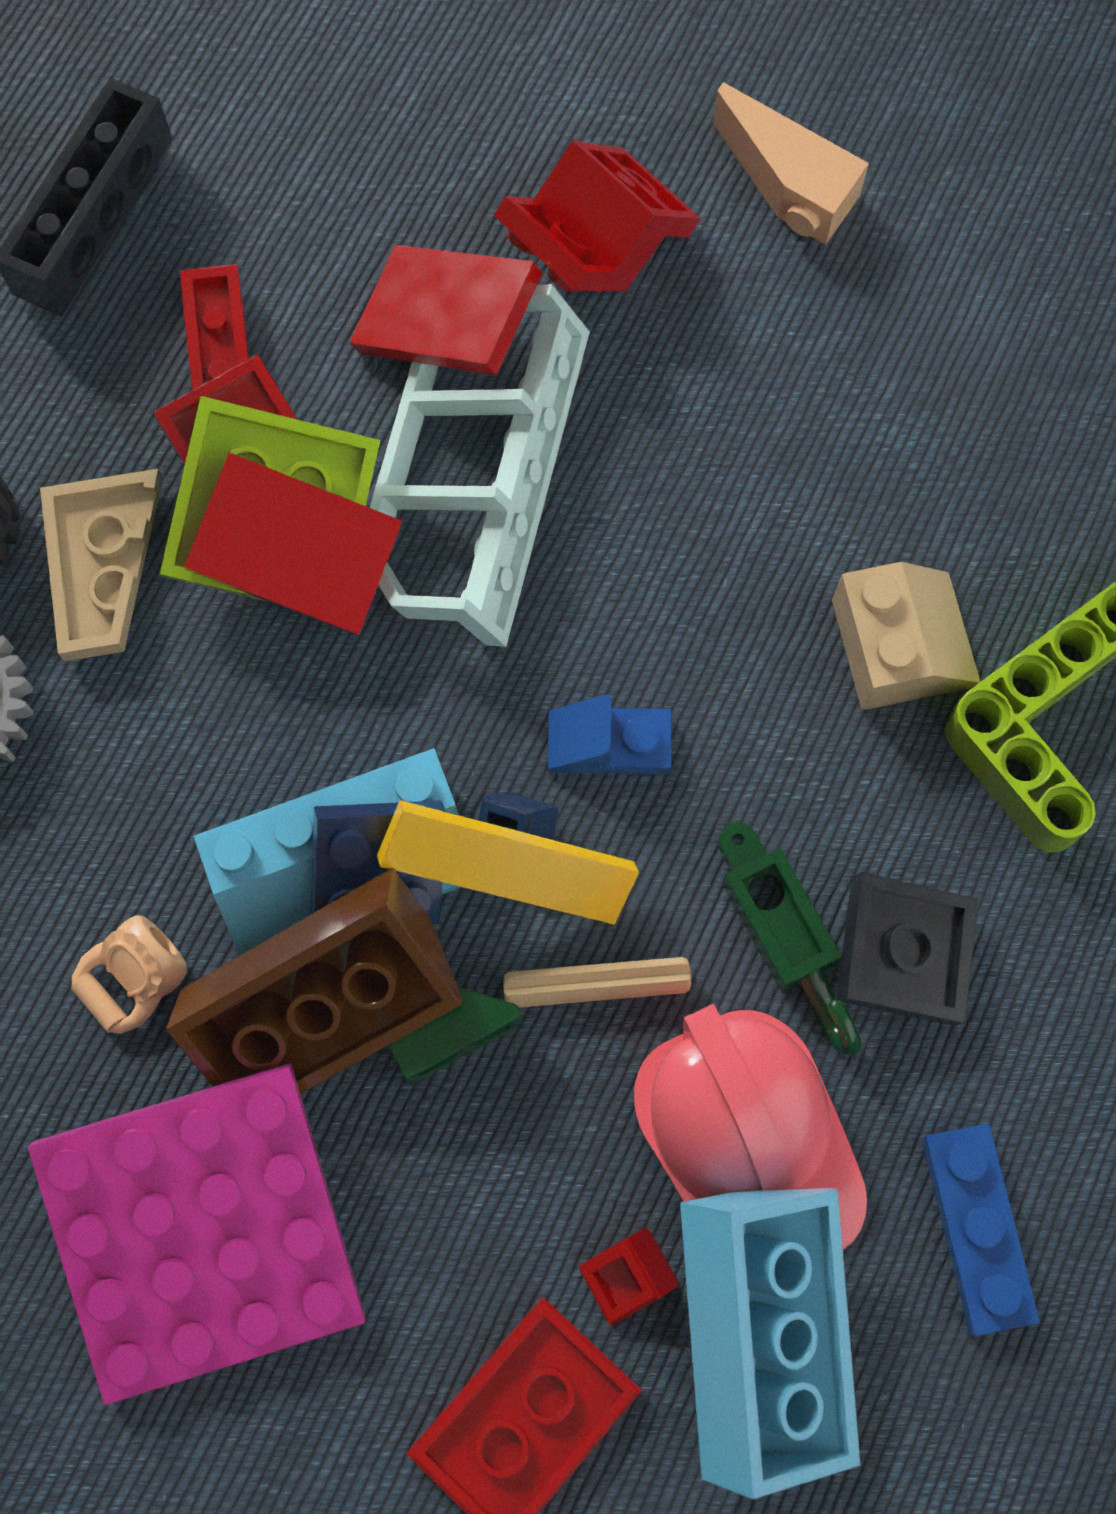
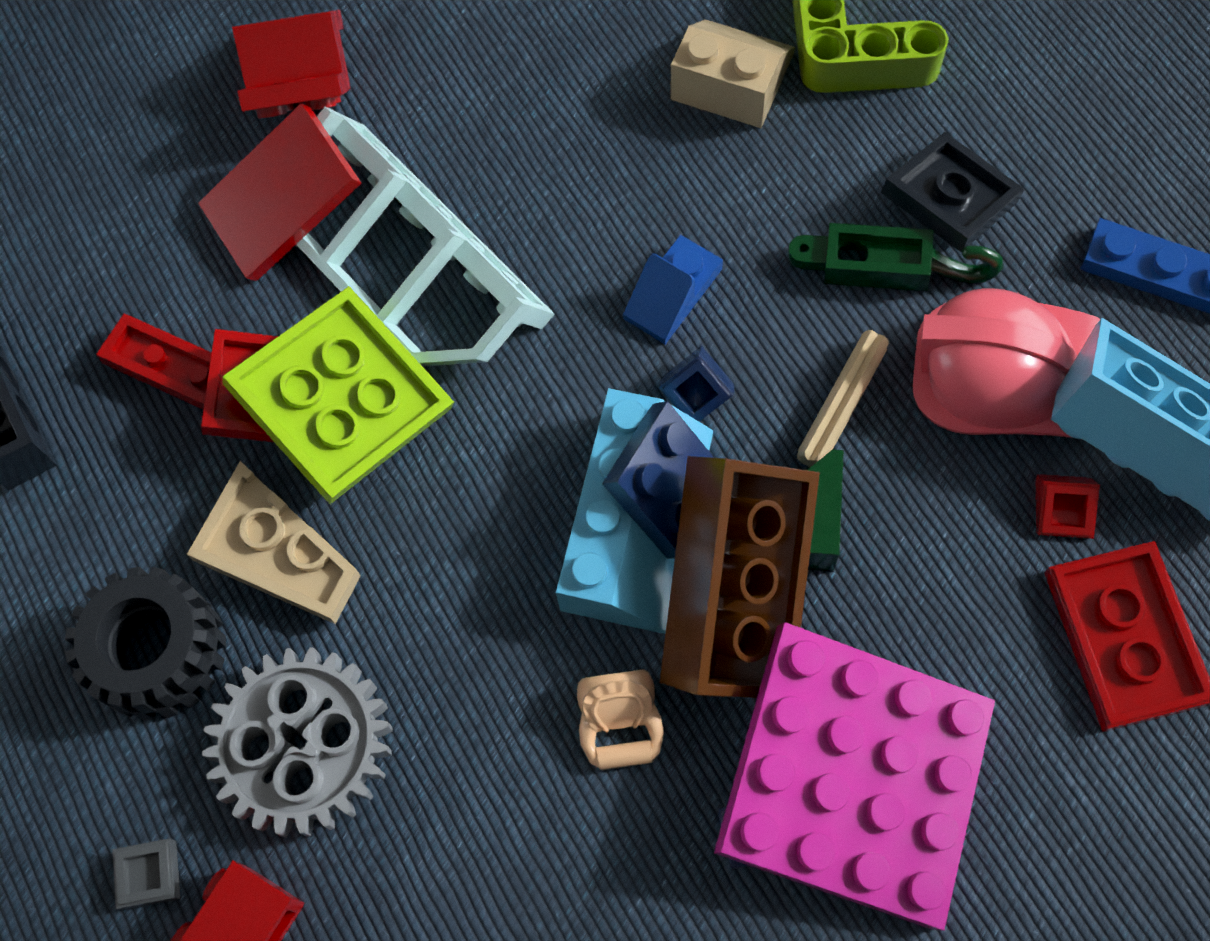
camera: 50 degrees left, 5 degrees down
red tile [184,452,402,636] -> none
yellow tile [377,800,639,925] -> none

